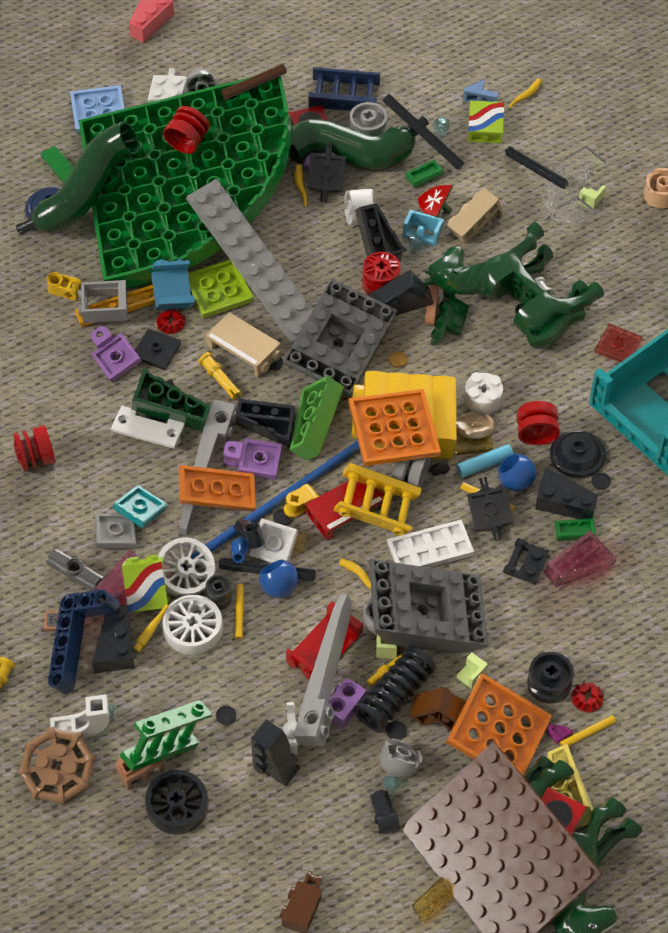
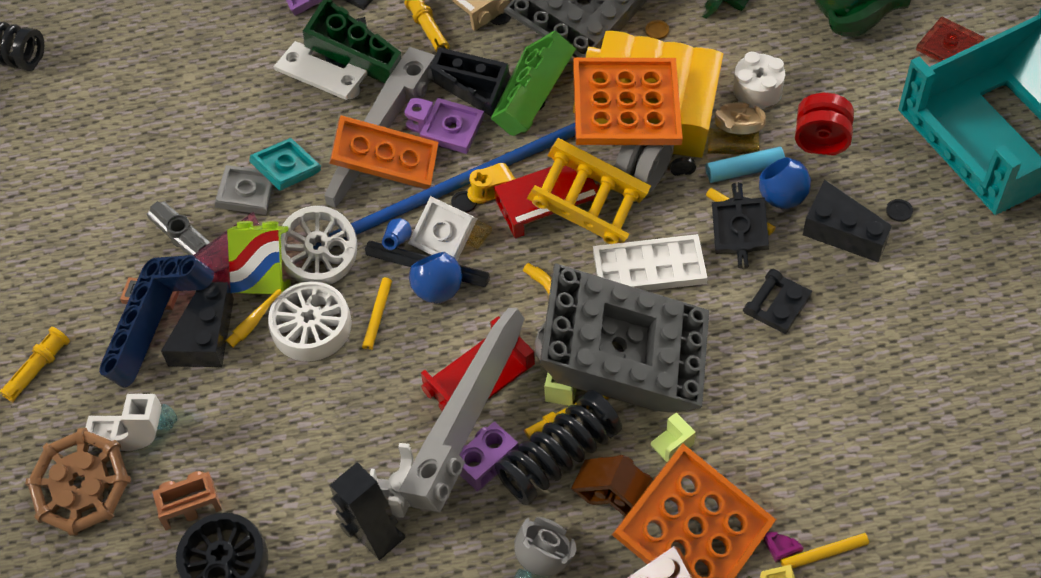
camera: 15 degrees right, 0 degrees up
red wheel [13,424,56,472] -> none
green fence [120,700,212,771] -> none
pearl dark grey wheel [205,574,232,610] -> none
black piece [216,705,236,725] -> none
black piece [233,518,264,549] -> none
black piece [386,721,406,740] -> none
black wheel [527,652,574,704] -> none
clear pink wedge [543,530,617,587] -> none
black piece [550,430,606,478] -> none
green plate [554,518,596,541] -> none
red gear [571,681,604,713] -> none

